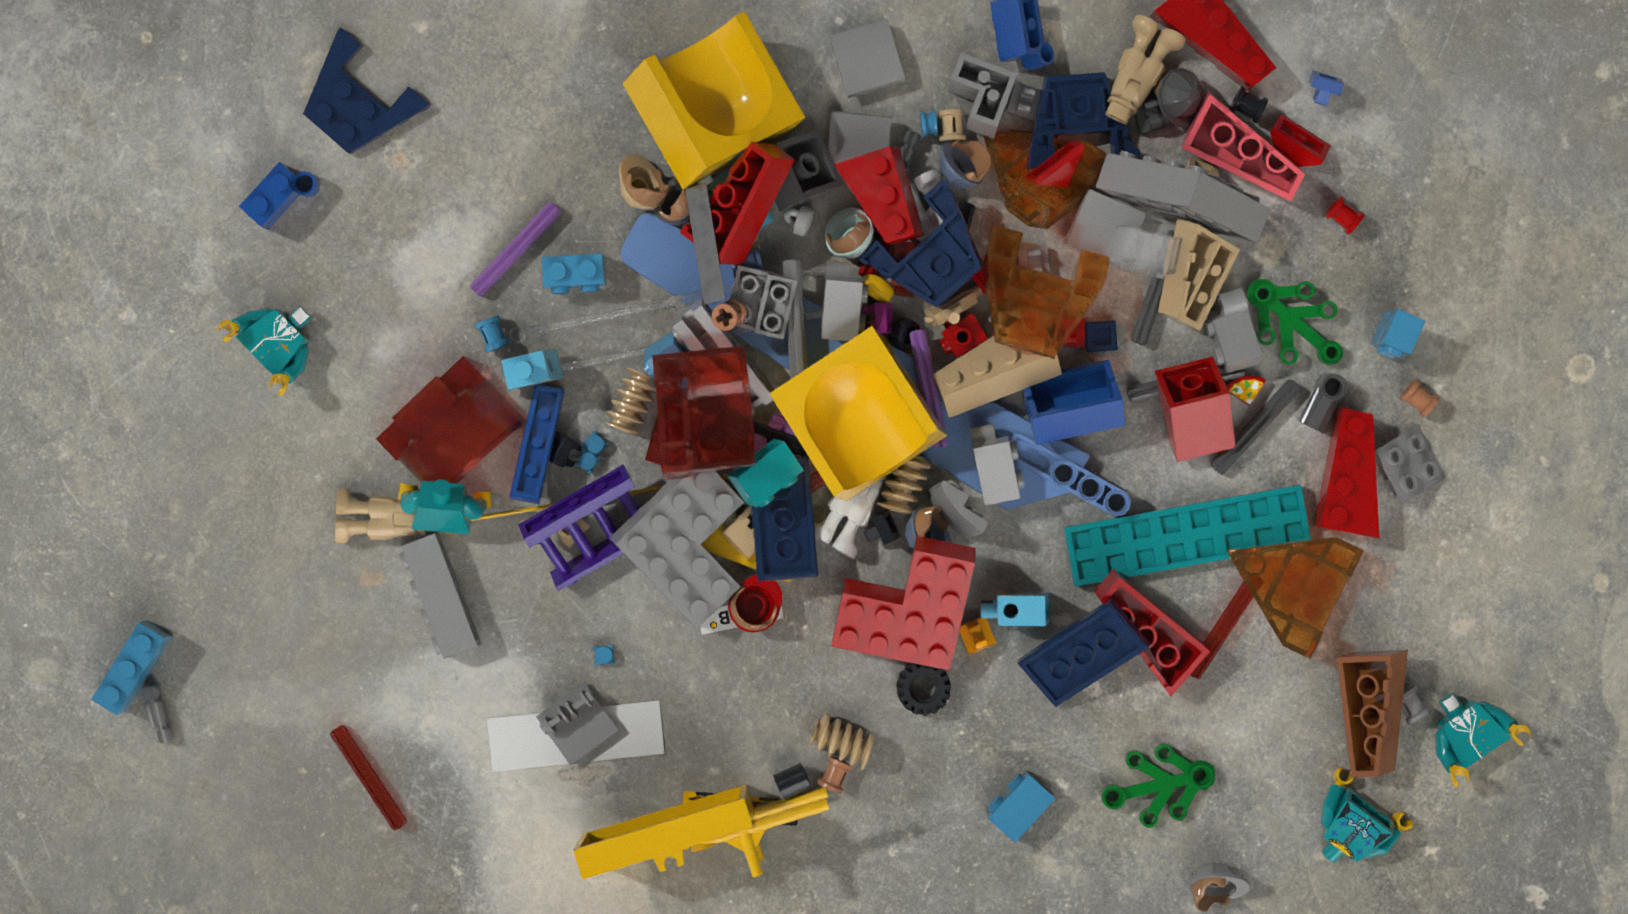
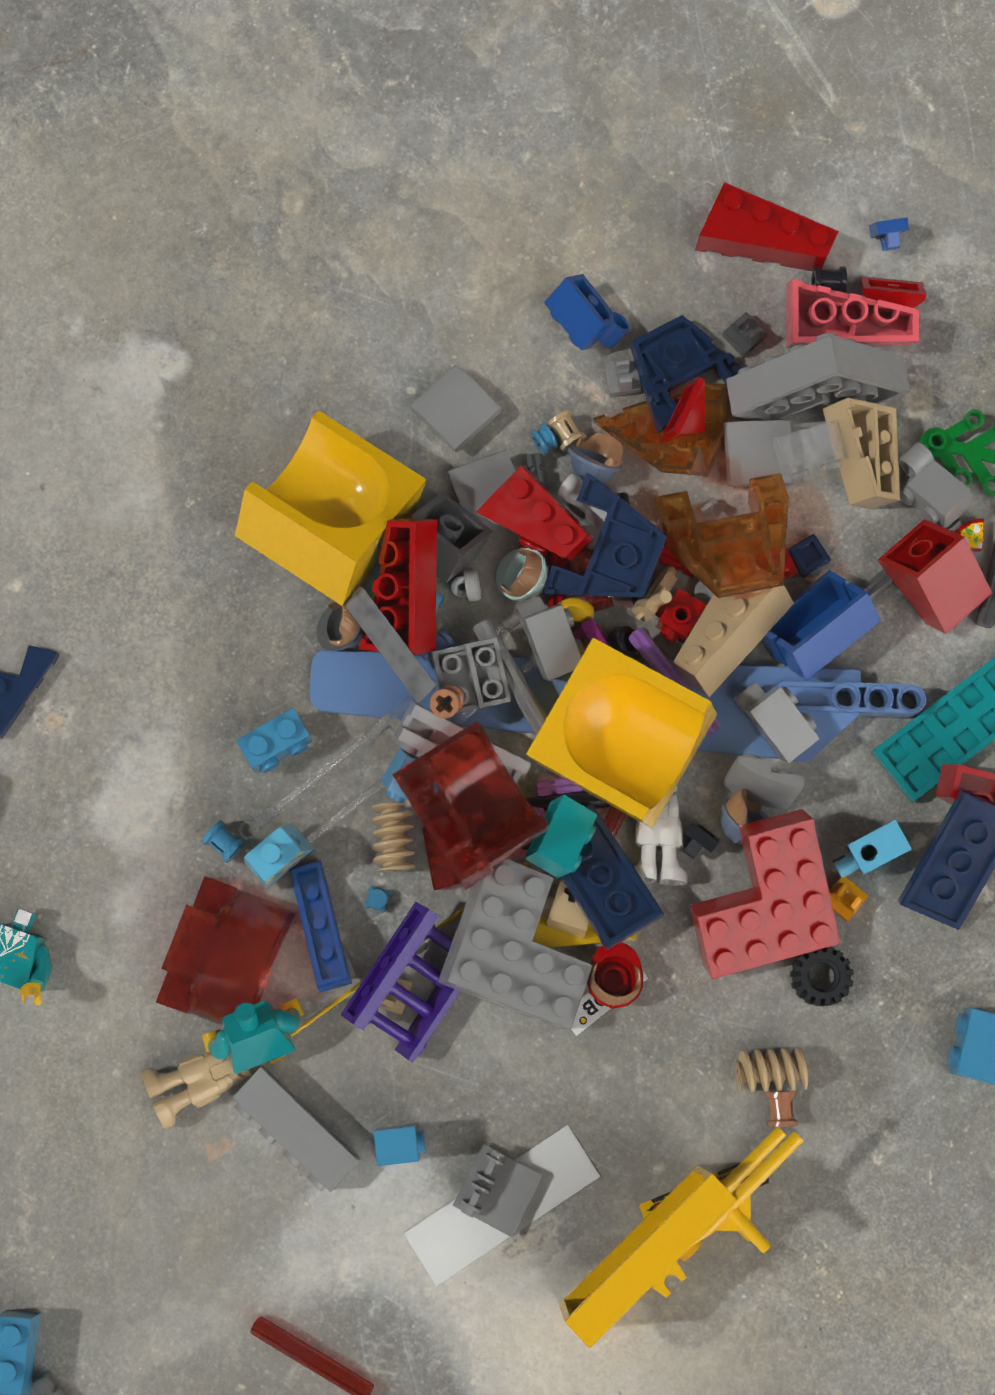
camera: 30 degrees left, 10 degrees down
medium lavender axle [470,202,561,296] -> none
black tile [549,431,582,468] -> none
dark azure piece [575,448,601,474] -> none
dark azure piece [593,644,615,666] -> none
tan piece [619,154,671,210] -> none
black beam [773,763,812,800] -> none
tan piece [877,455,931,515] -> none
light grey brick [948,53,1018,139] -> none
tan piece [1105,15,1186,125] -> none
dark grey axle [1131,230,1175,345] -> none
dark grey piece [1153,68,1204,128] -> none
red bush [1324,195,1365,235] -> none
none -> dark azure brick [374,1123,426,1166]

